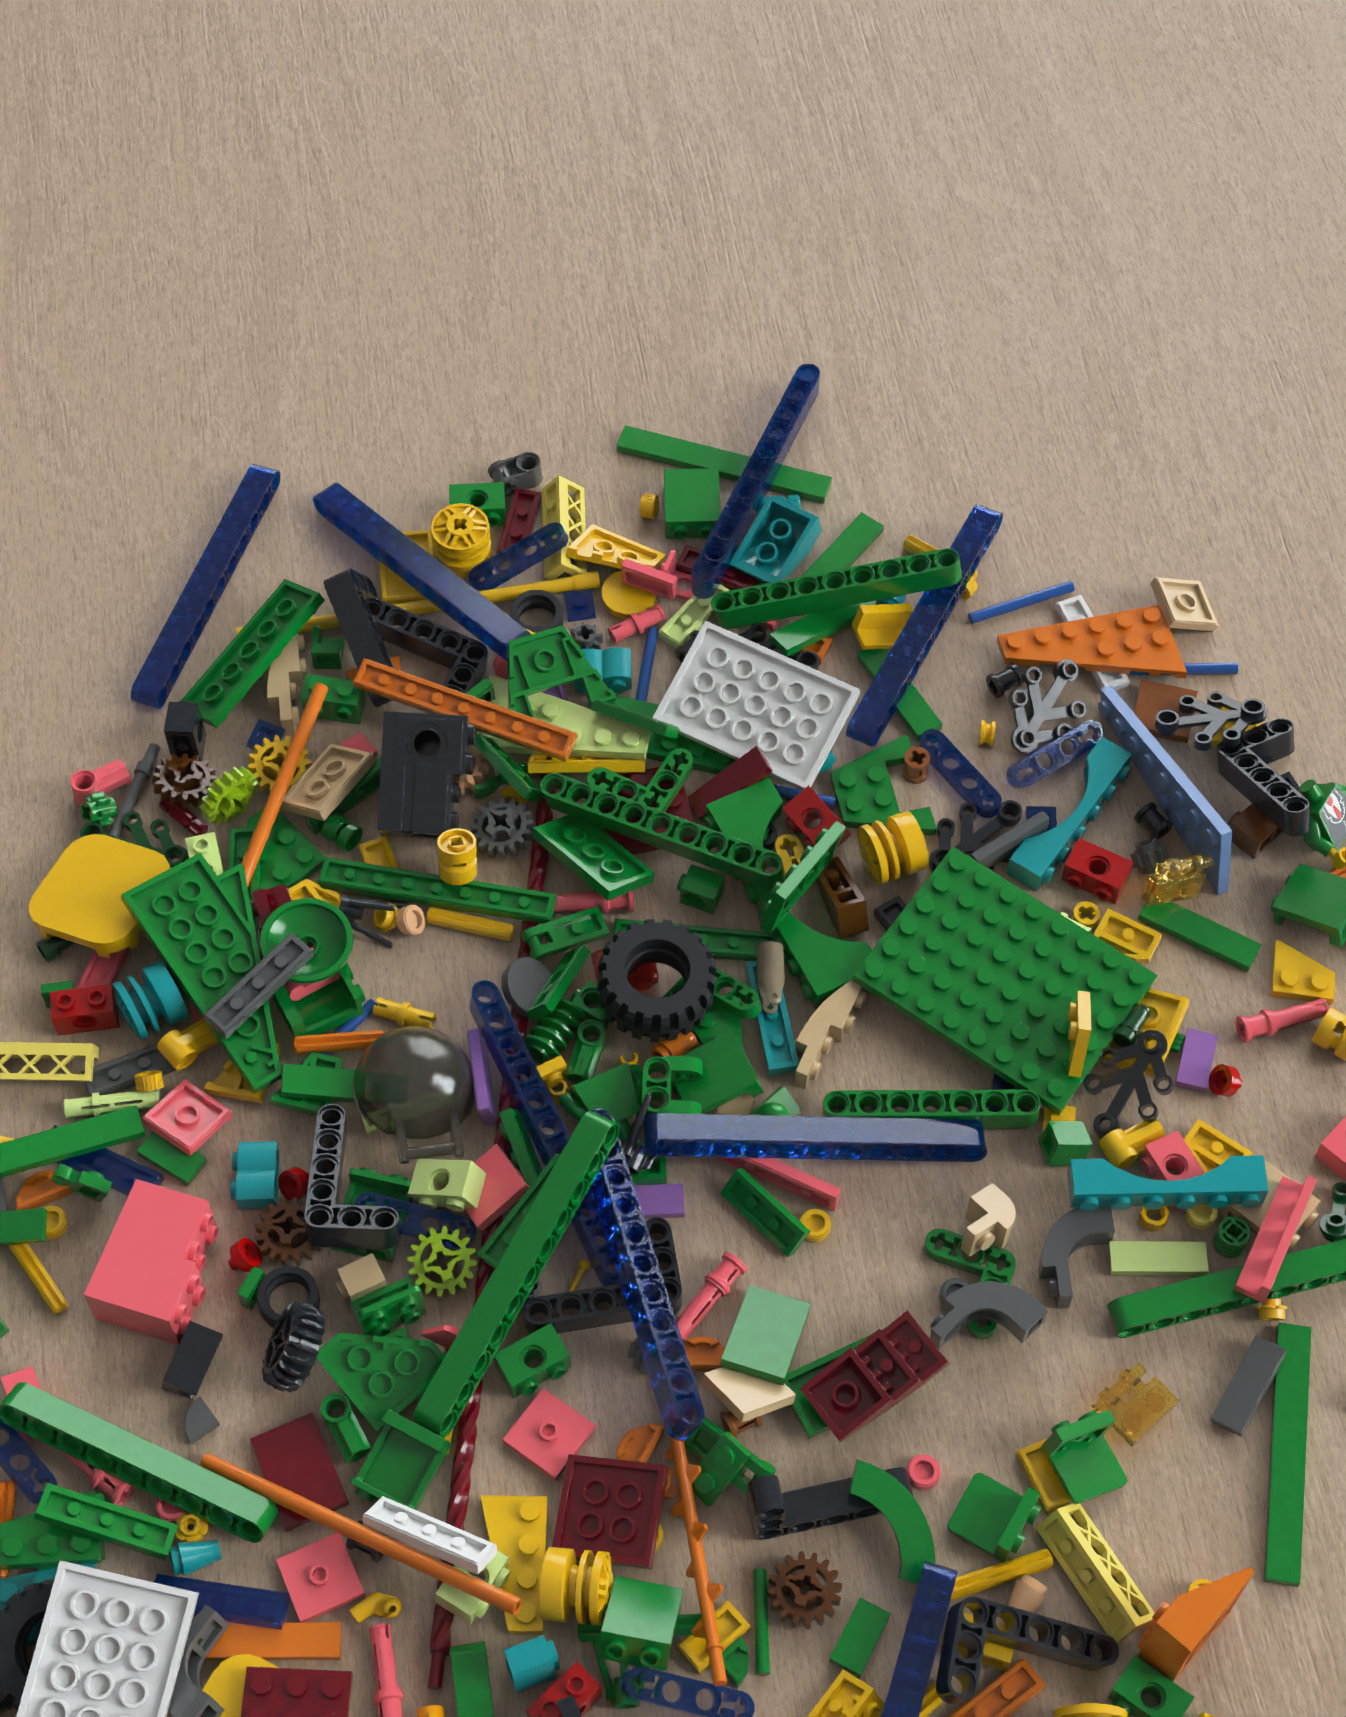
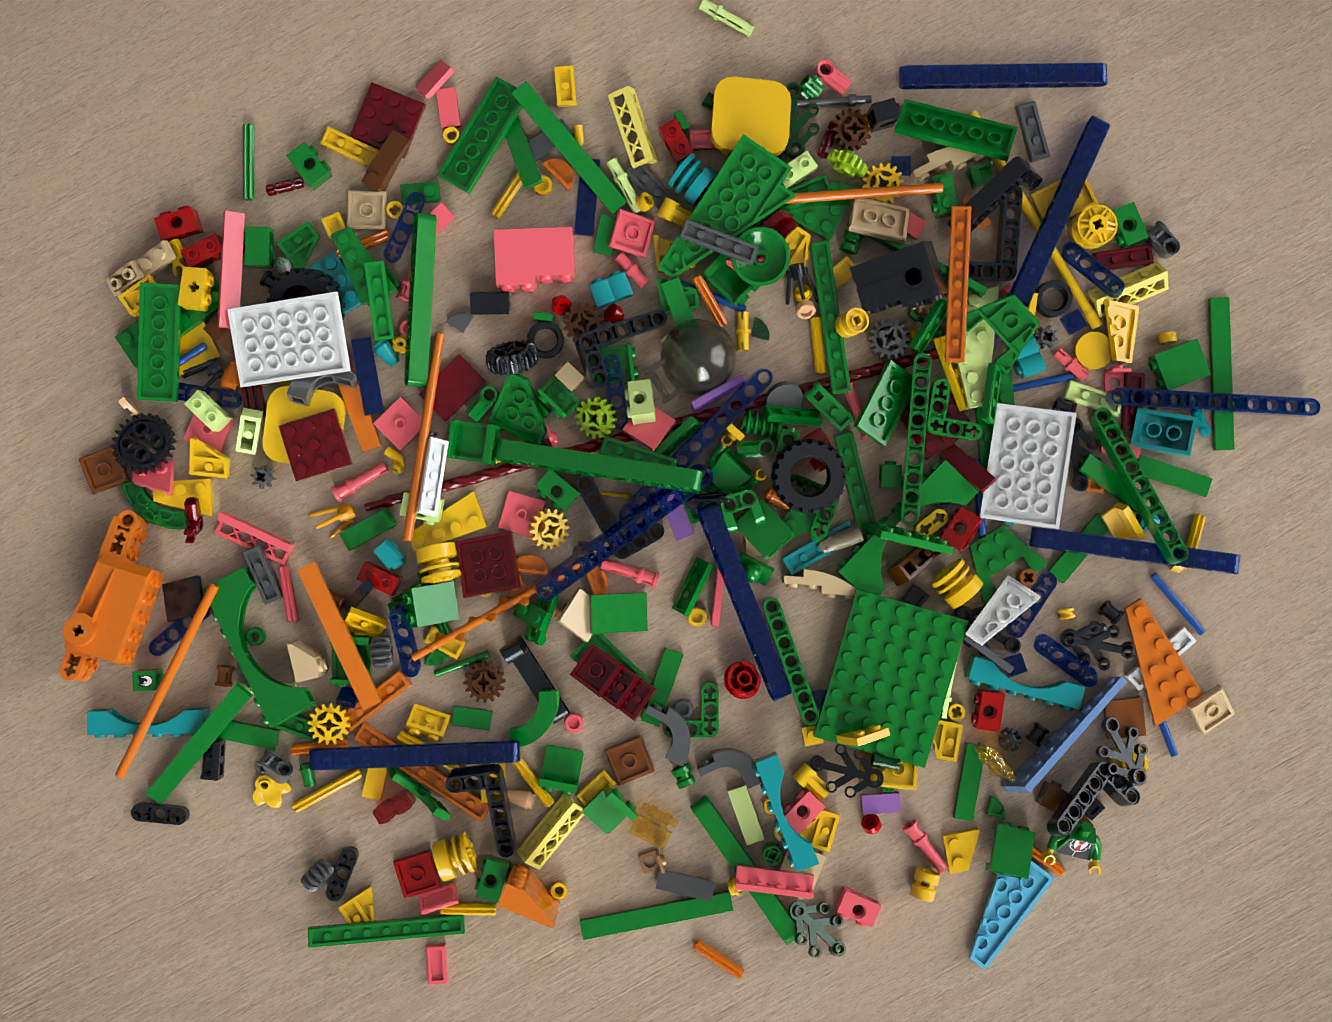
camera: 70 degrees right, 30 degrees up
green plate [51,1164,112,1202] -> none
coral tile [621,558,677,600] -> none
tan brick [960,1183,1016,1257] -> none
green panel [1039,1121,1093,1166] -> none
none -> yellow gear [527,508,570,550]
none -> dark orange tile [605,735,654,786]
none -> coral pin [615,252,650,288]
none -> medium nougat bracket [638,848,667,874]
none -> green tile [641,648,684,727]
none -> green wheel [671,763,696,789]
none -> red cone [724,661,761,699]
none -> clear green tile [750,317,770,341]
none -> white wing [965,575,1041,646]
none -> green tile [985,795,1006,819]
none -> dark grey tile [1015,101,1050,163]

